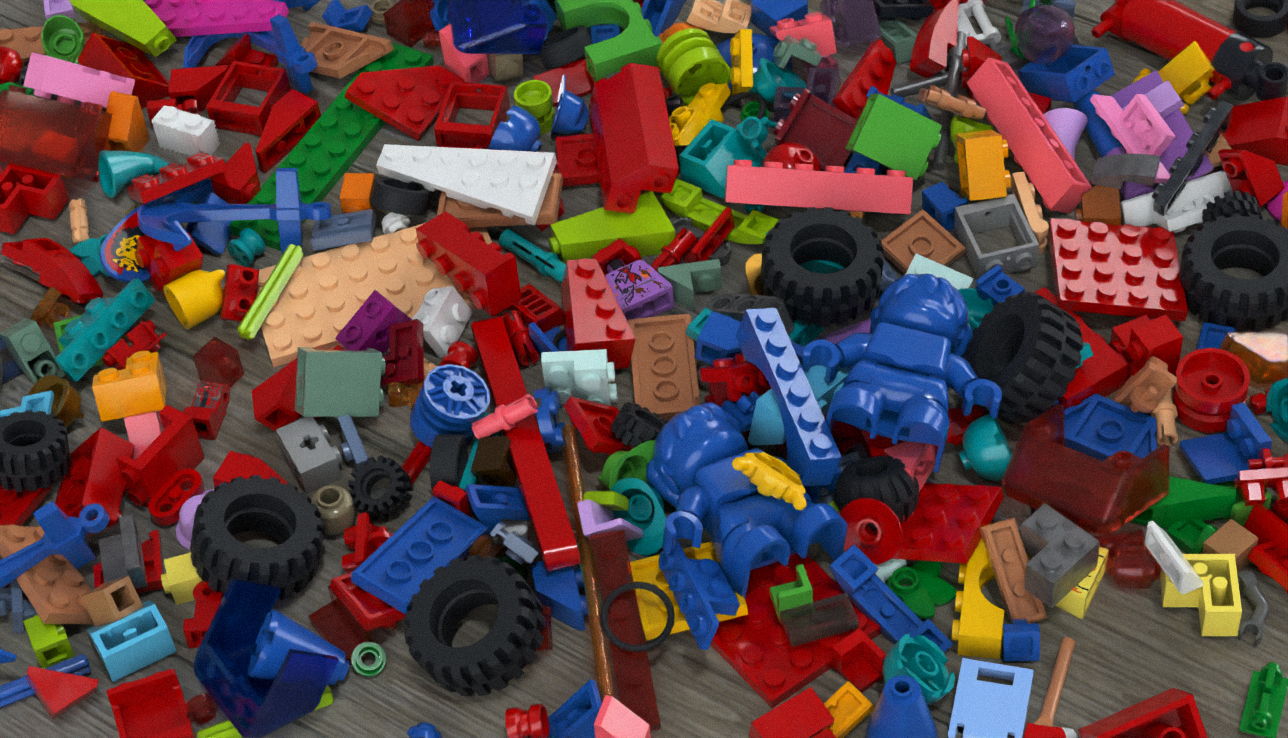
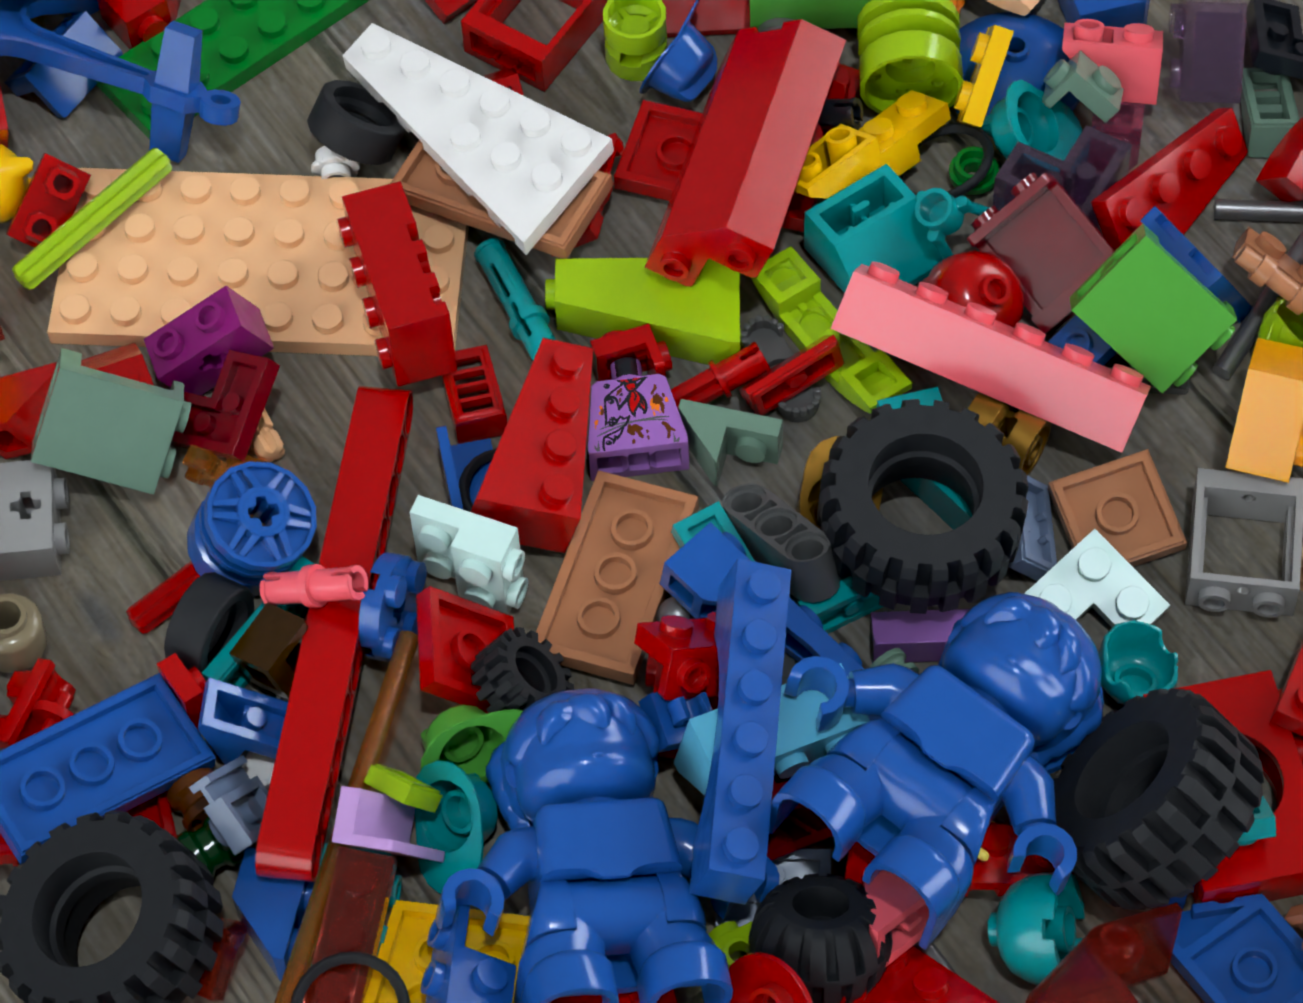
camera: 20 degrees right, 10 degrees up
teal wheel [227,228,266,267] -> none
sand blue plate [310,209,376,251] -> none
sand blue plate [338,414,369,473] -> none
orange brick [339,173,376,214] -> none
black tyre [348,456,413,521] -> none
white bracket [412,286,473,358] -> none
red wheel [439,341,479,370] -> none
blue cylinder [488,105,543,152] -> none
red pin [502,310,539,366] -> none
yellow piece [732,452,807,510] -> none
blue brick [922,181,968,231] -> none
blue brick [975,265,1025,306] -> none

